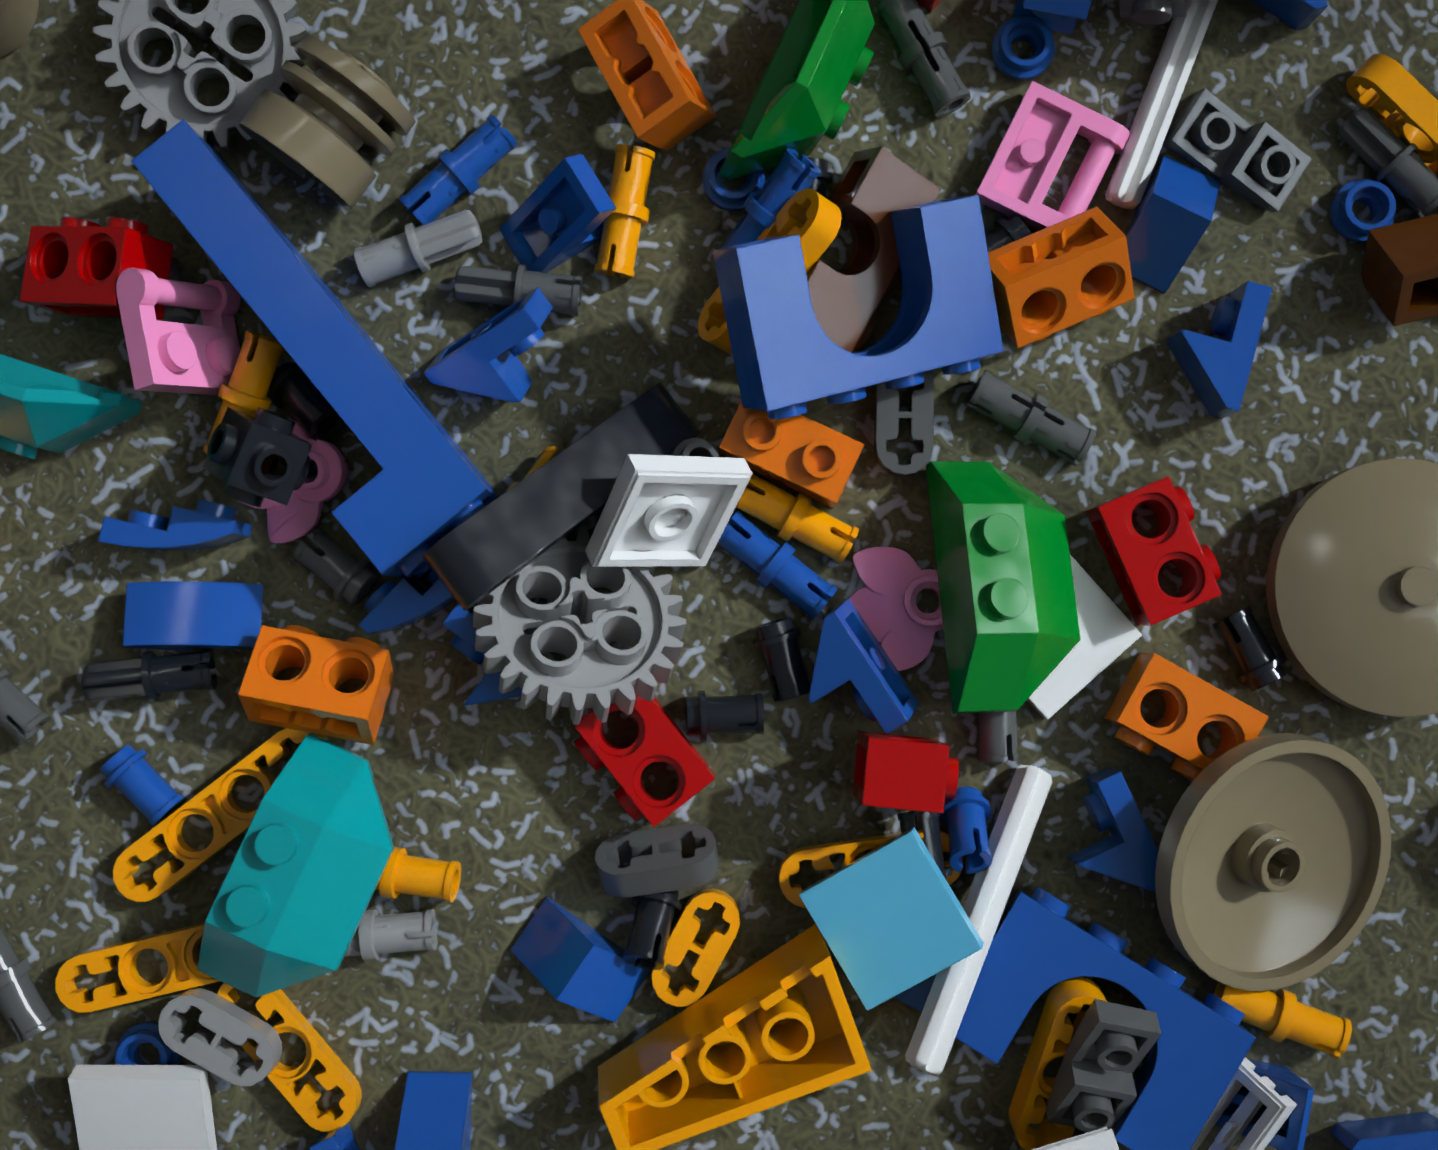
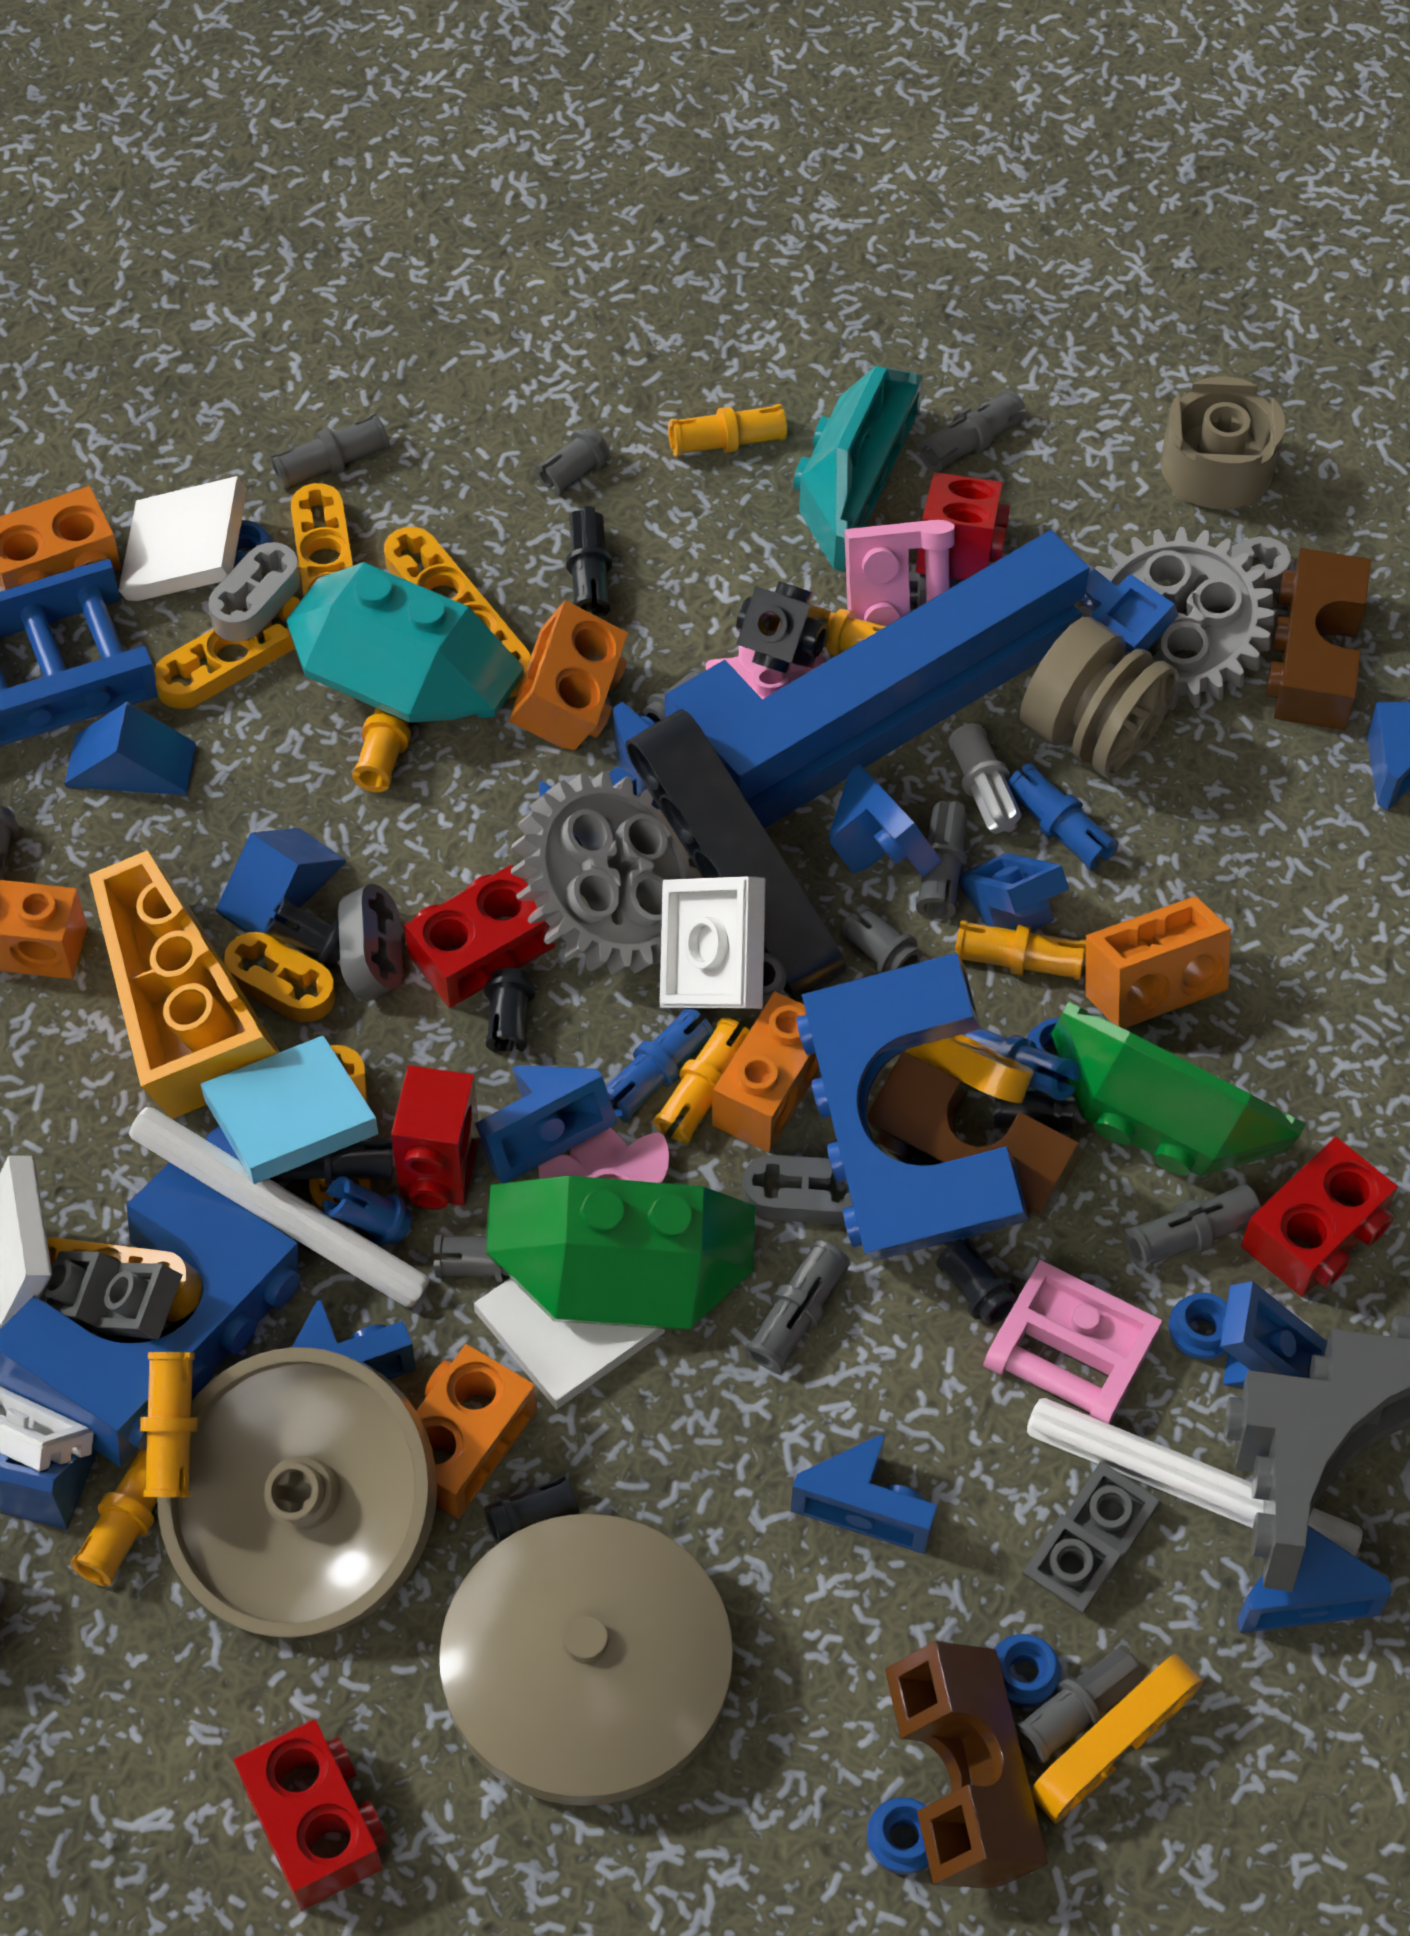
camera: 90 degrees right, 30 degrees down
blue slope [98,499,253,551] -> none
blue pin [99,744,184,826] -> none
blue slope [122,581,263,651] -> none
light grey pin [344,909,438,962] -> none
black pin [752,617,811,702] -> none
orange brick [988,207,1135,348] -> none
red brick [1085,476,1222,626] -> none
blue slope [1124,155,1220,294] -> none
none -> light orange pin [140,1352,198,1497]
none -> dark grey pin [841,905,922,973]
none -> blue plate [1079,565,1179,653]

